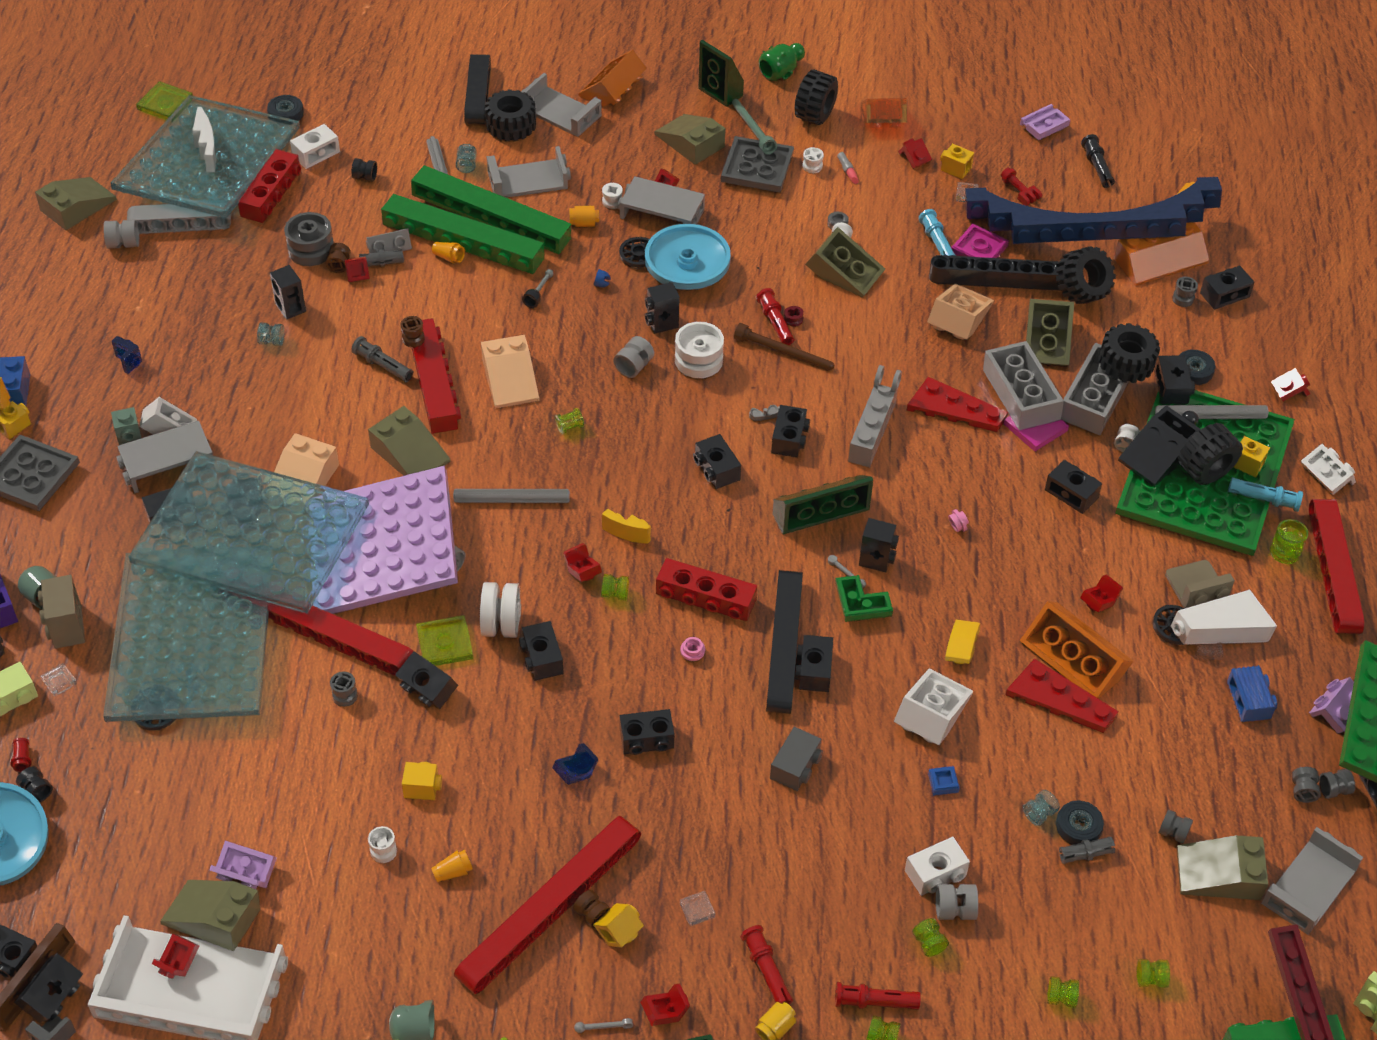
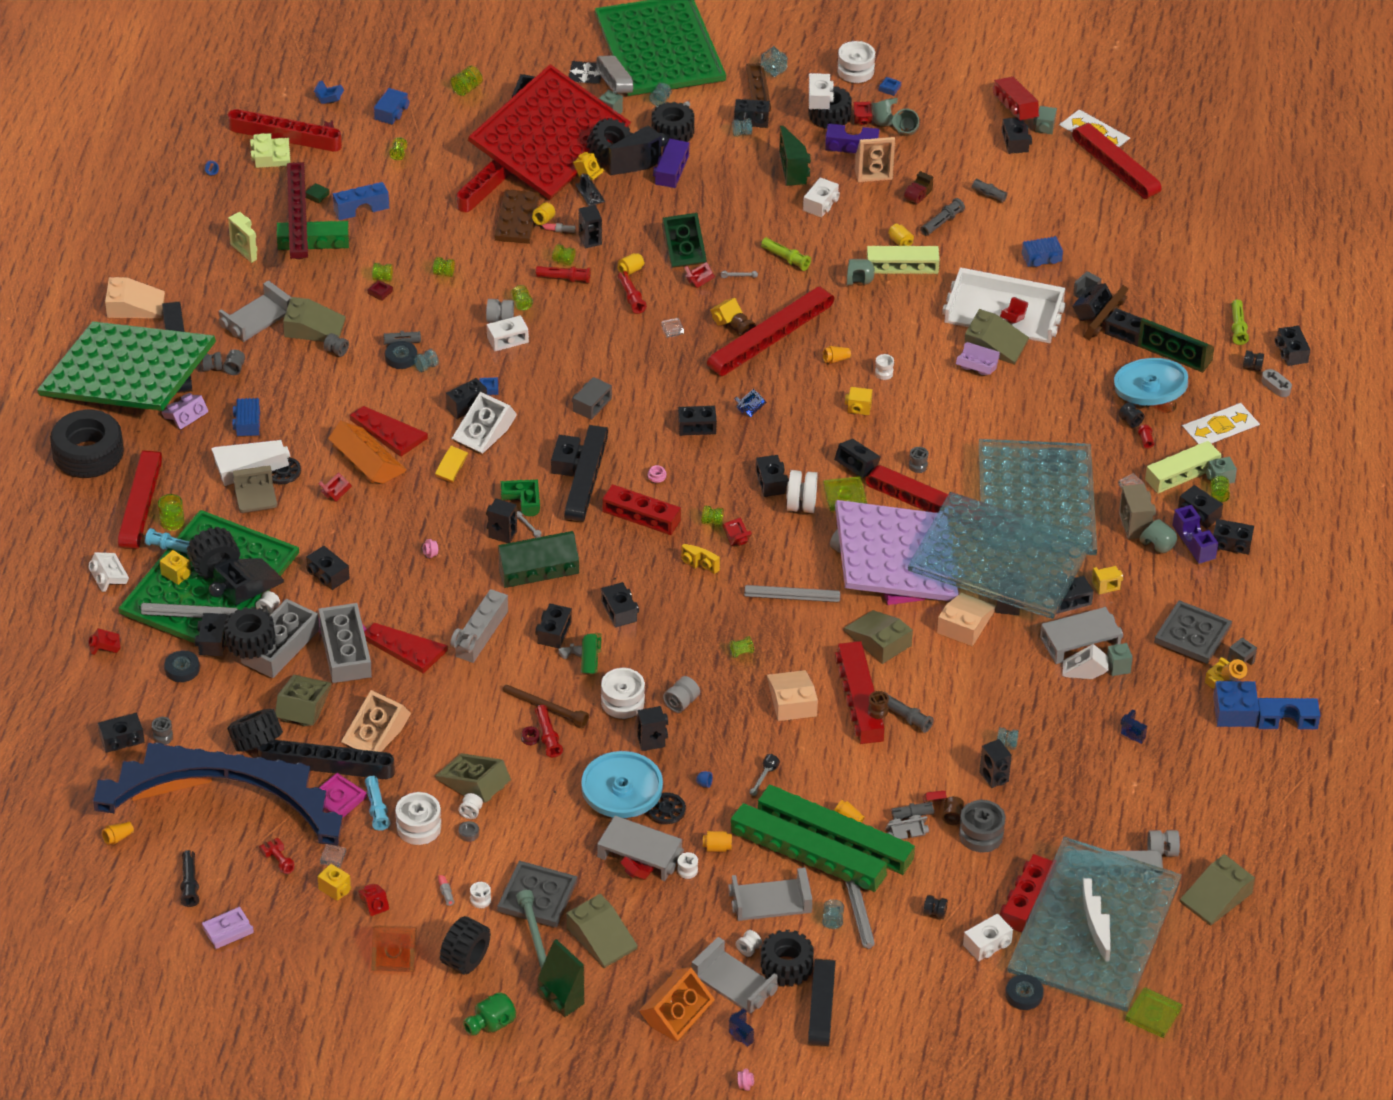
camera: 175 degrees left, 5 degrees down
none -> dark red tile [368,280,393,301]
none -> white wheel [395,792,442,845]
none -> black brick [446,378,487,419]
none -> green brick [581,633,602,674]
none -> clear blue bracket [729,1008,754,1047]
none -> white wheel [736,930,762,957]
none -> bright pink plate [738,1069,754,1091]
none -> yellow brick [1092,566,1123,594]

